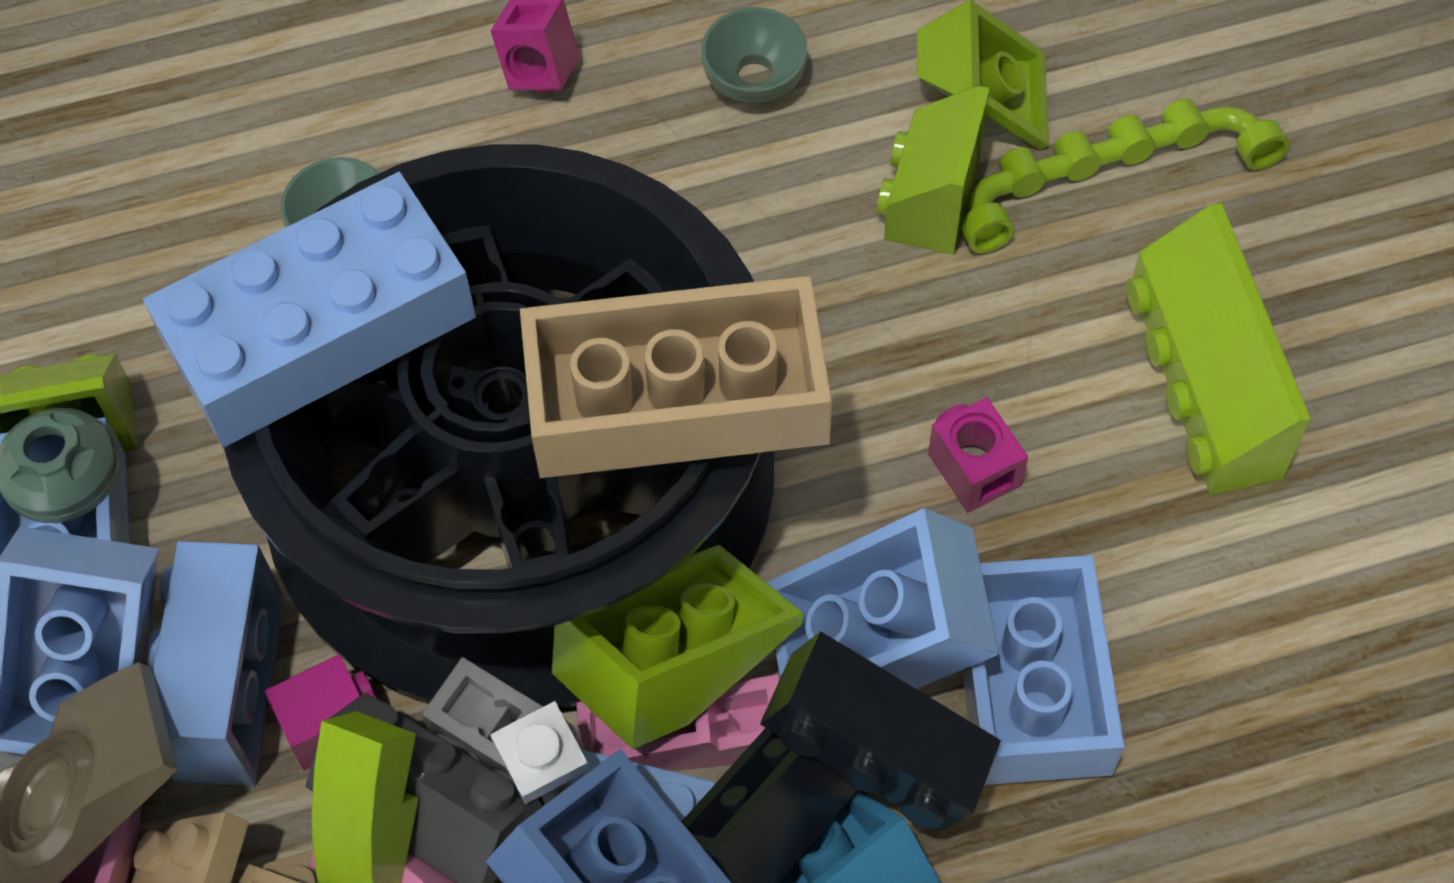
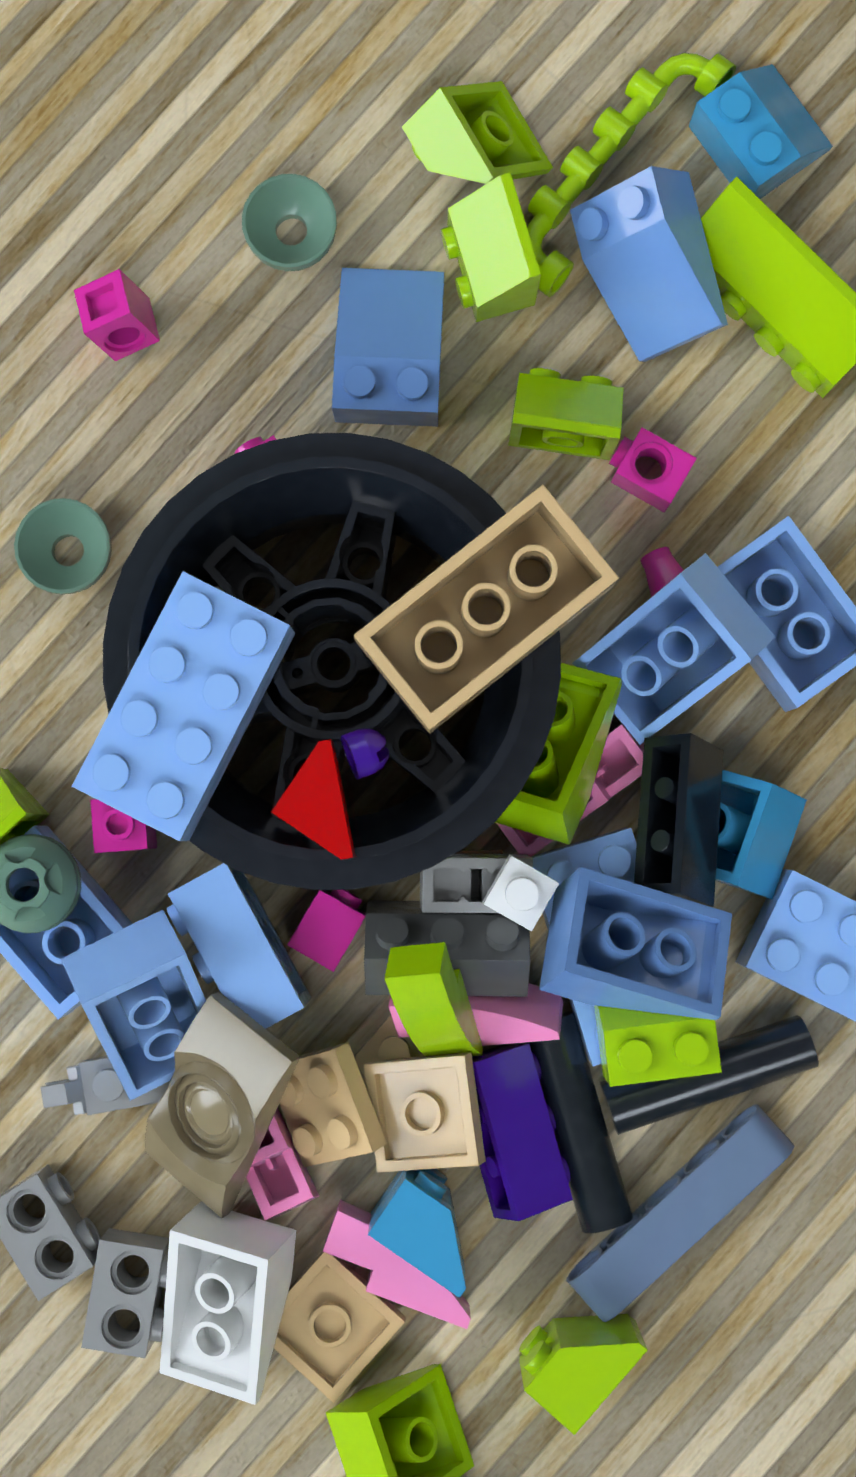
camera: 30 degrees left, 25 degrees up
black brick [760,631,1001,831] -> none
none -> dark pink brick [90,799,157,853]
none -> red slope [271,739,356,860]
none -> medium blue slope [332,268,444,427]
none -> dark purple hinge [341,728,389,780]
none -> lime slope [508,368,624,460]
none -> medium blue slope [570,166,728,362]
none -> dark azure slope [689,64,833,199]

